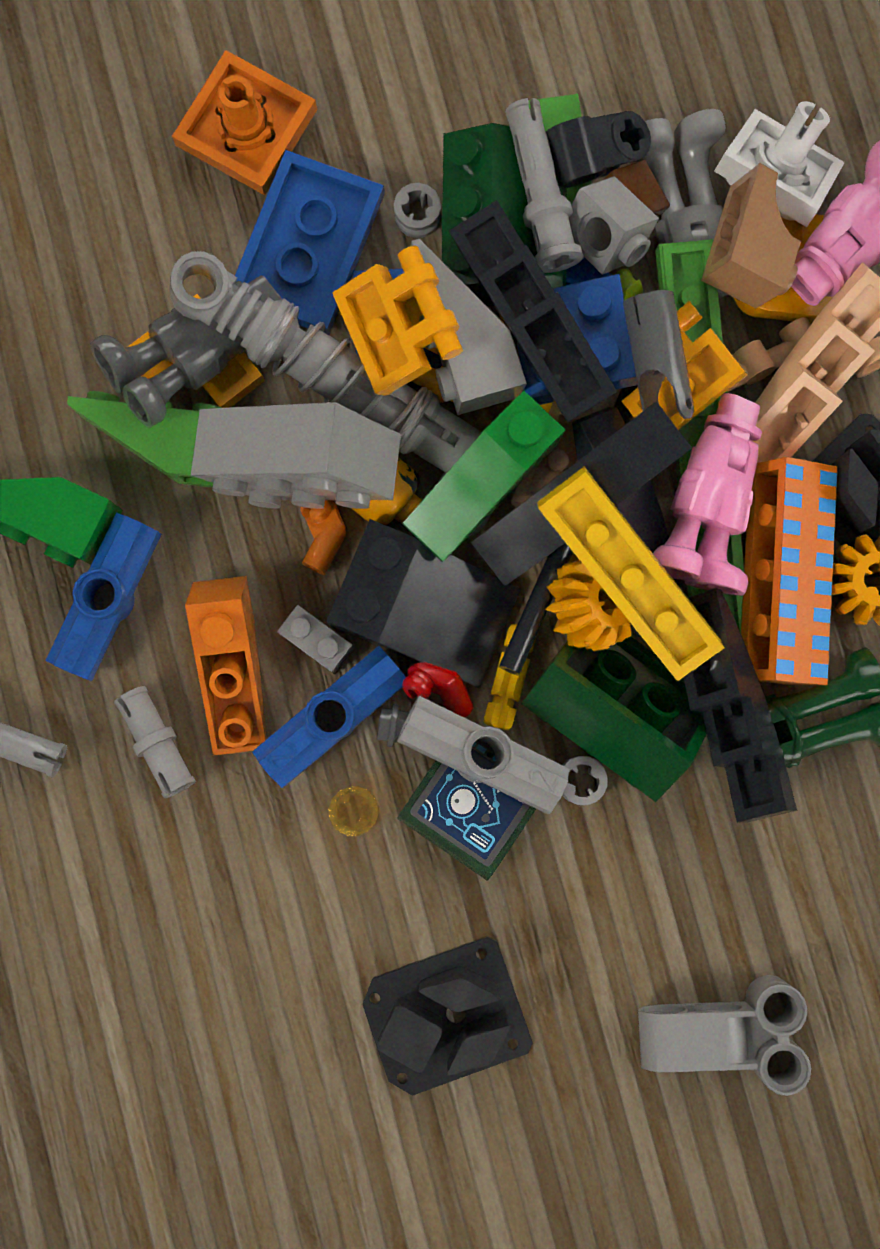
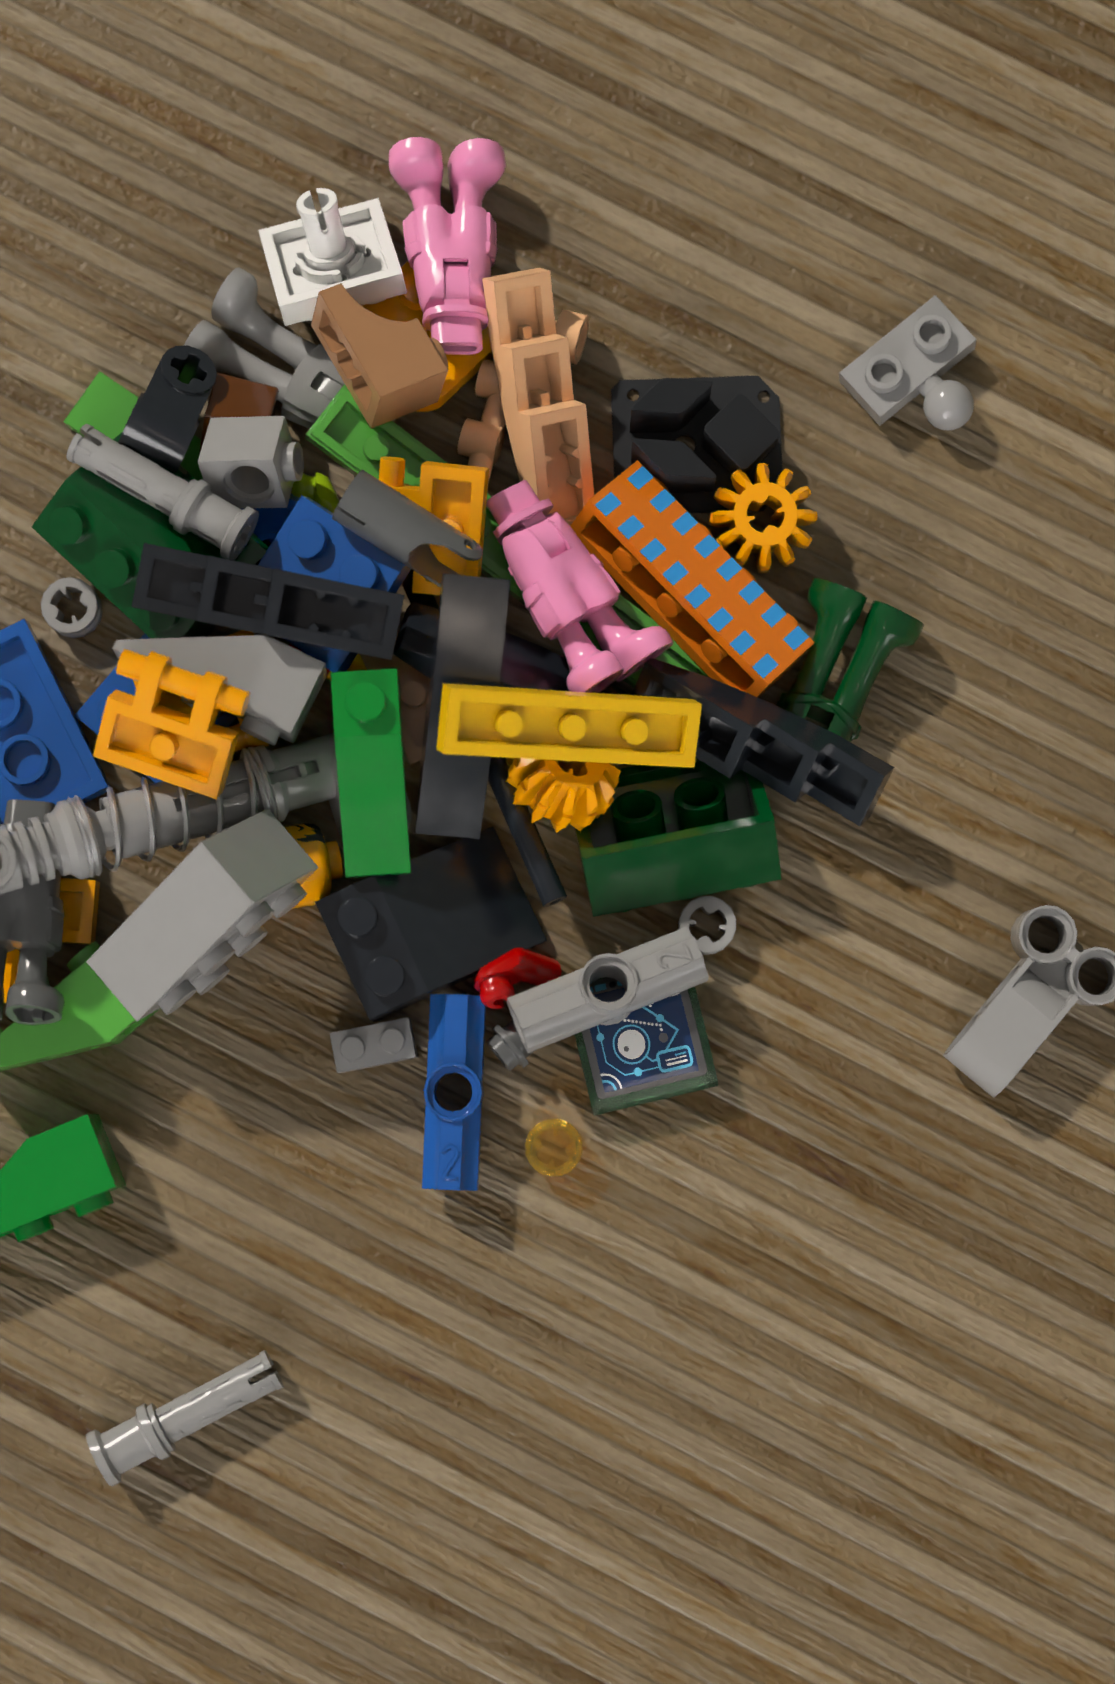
camera: 45 degrees left, 0 degrees up
blue piece [45,512,162,681] -> none
light grey pin [114,686,196,798] -> none
orange slope [185,576,267,756] -> none
orange arm [300,500,346,575] -> none
black piece [362,937,533,1096] -> none
yellow axle [484,624,537,730] -> none

